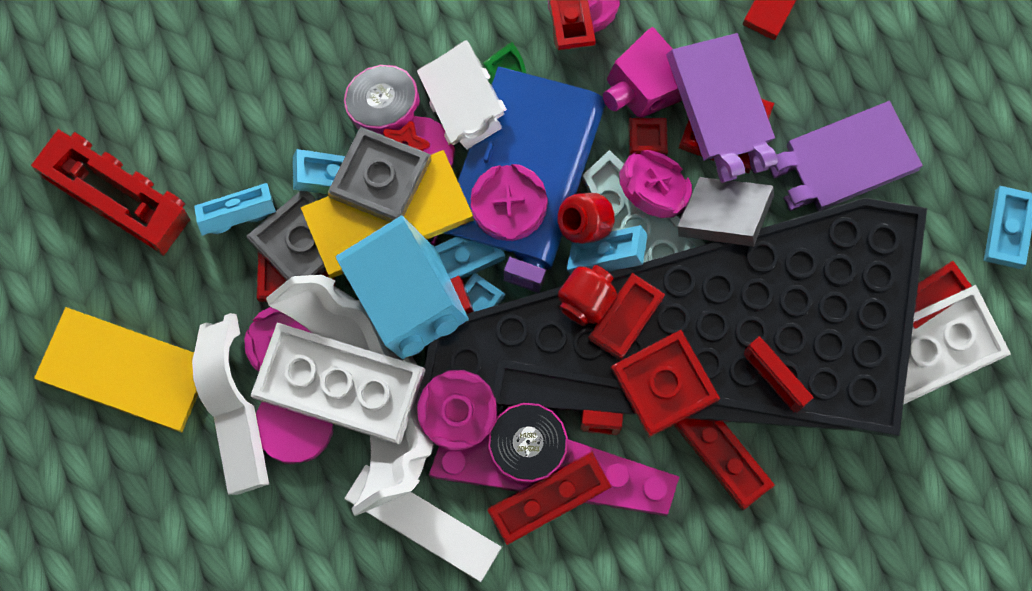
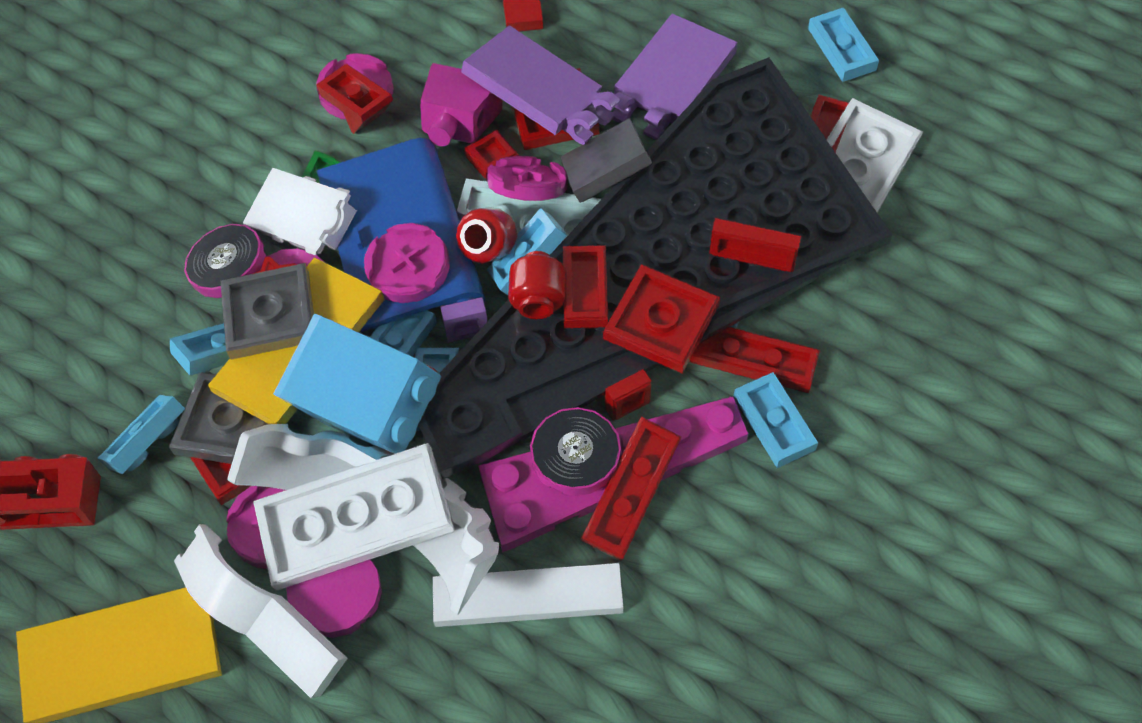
camera: 30 degrees left, 15 degrees down
dark pink tile [417,370,497,450] -> none
none -> medium azure plate [734,372,818,468]

